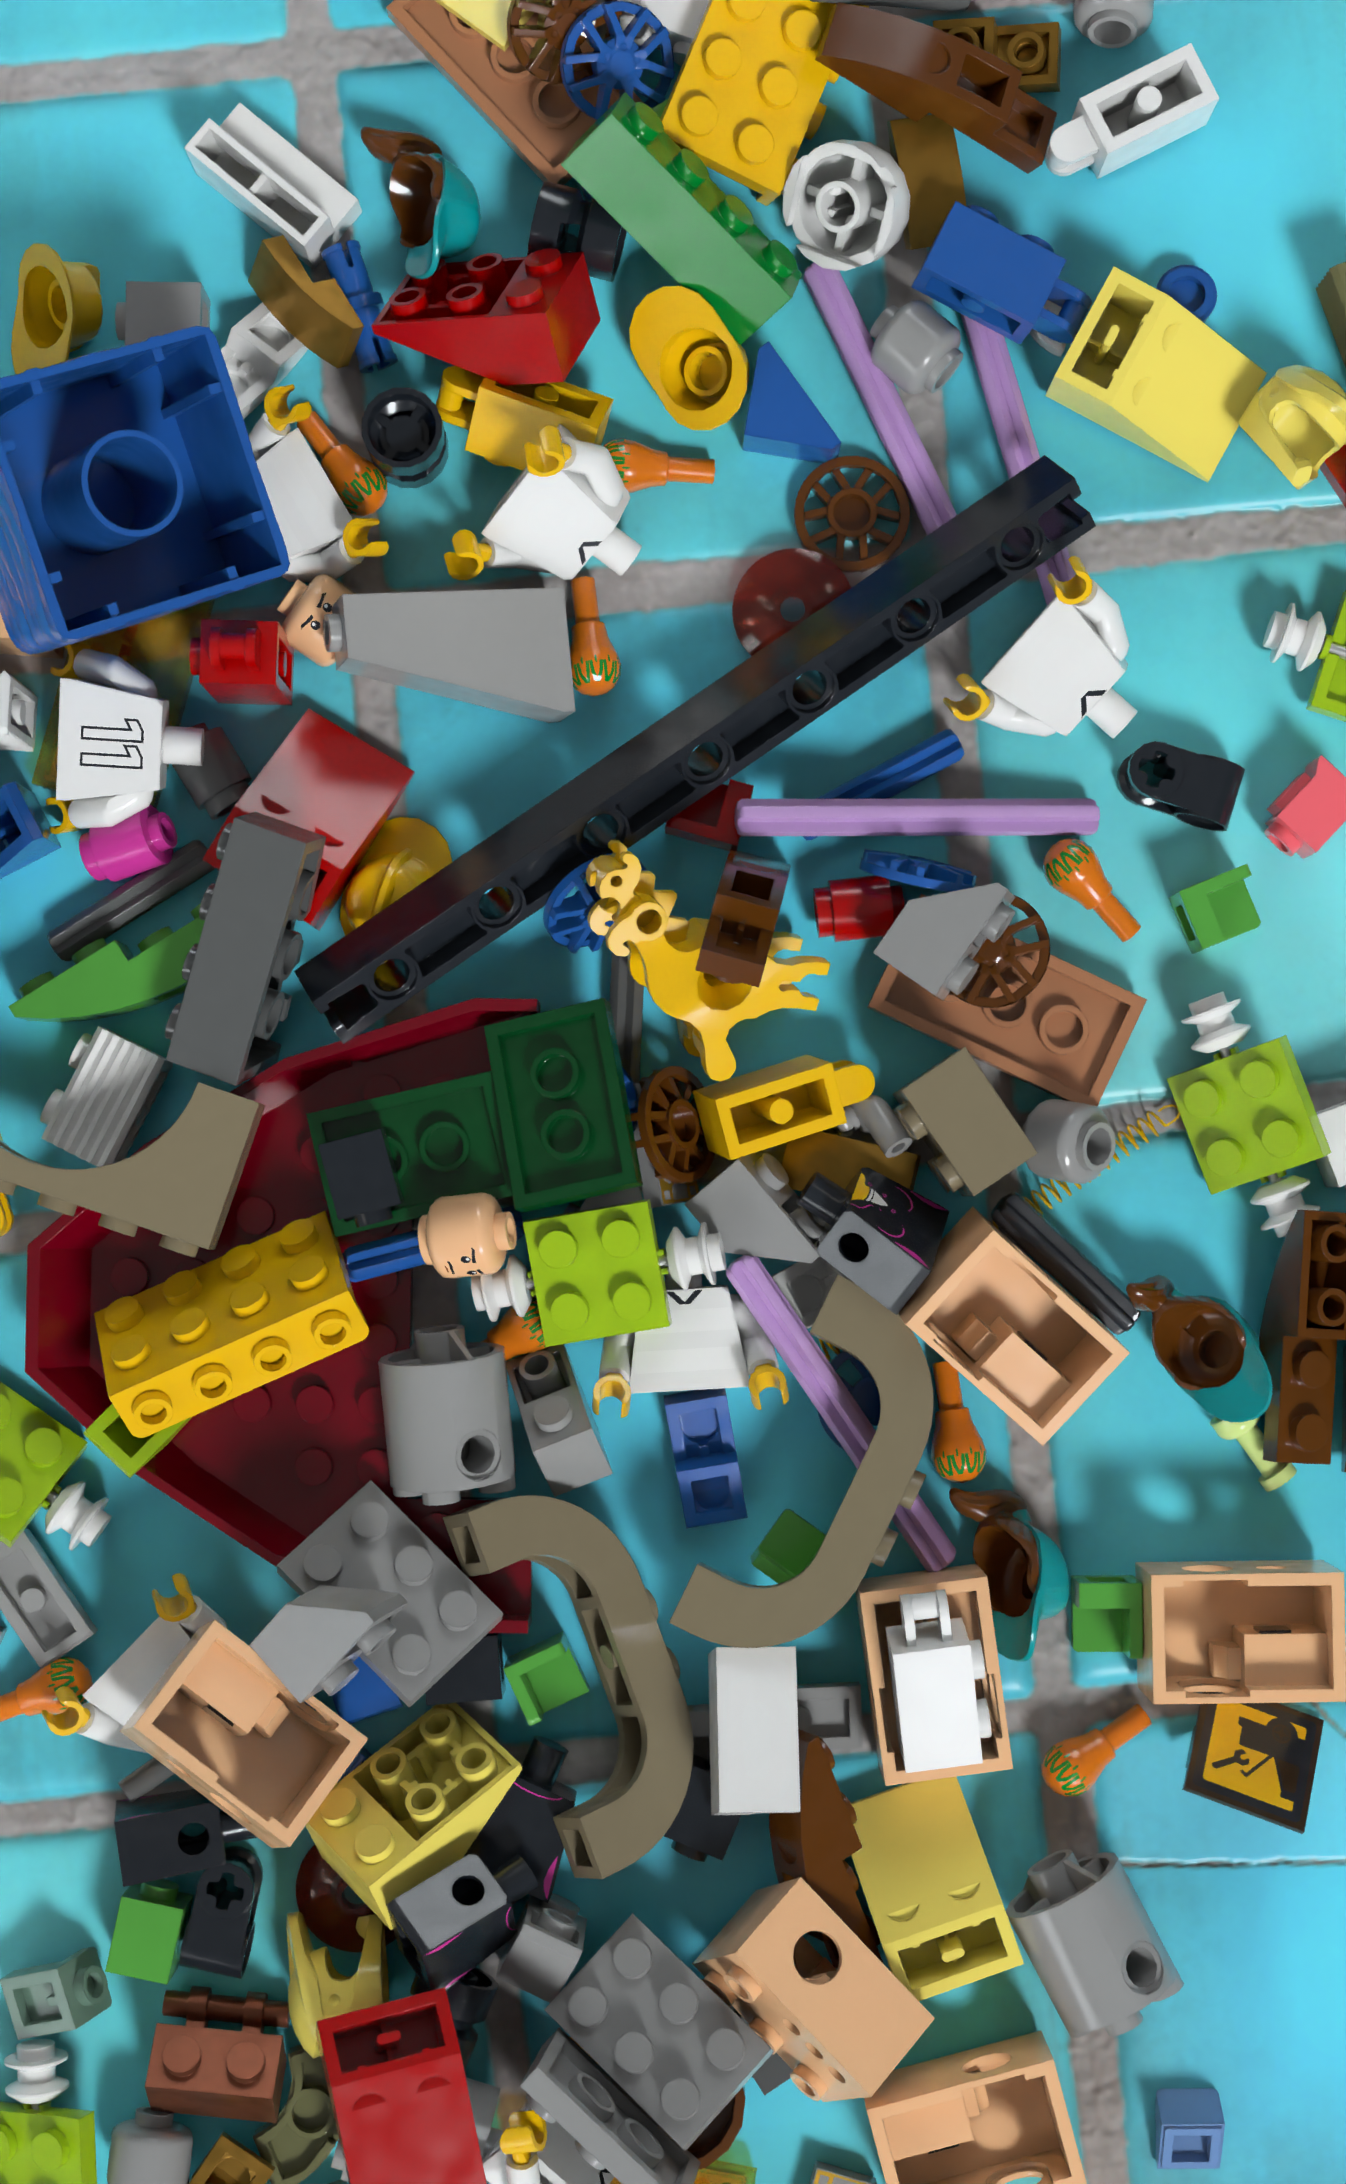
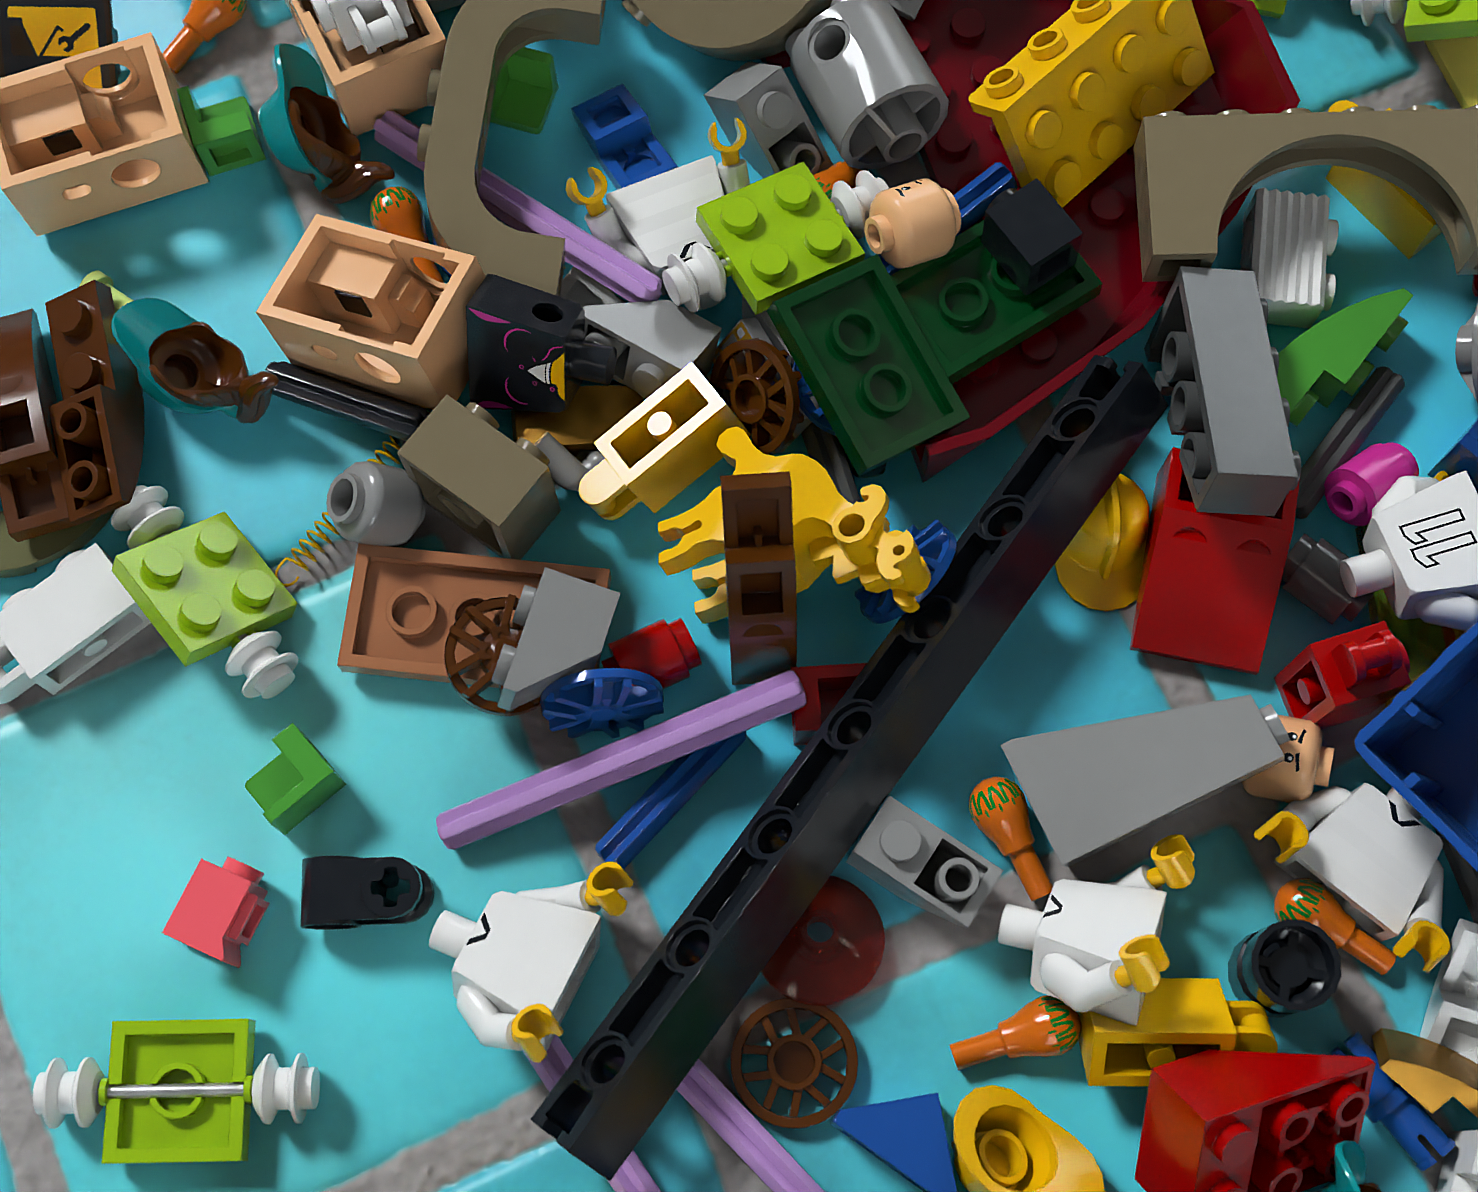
camera: 160 degrees right, 15 degrees down
orange piece [1042,838,1141,942] -> none
none -> light grey slope [846,795,1004,929]

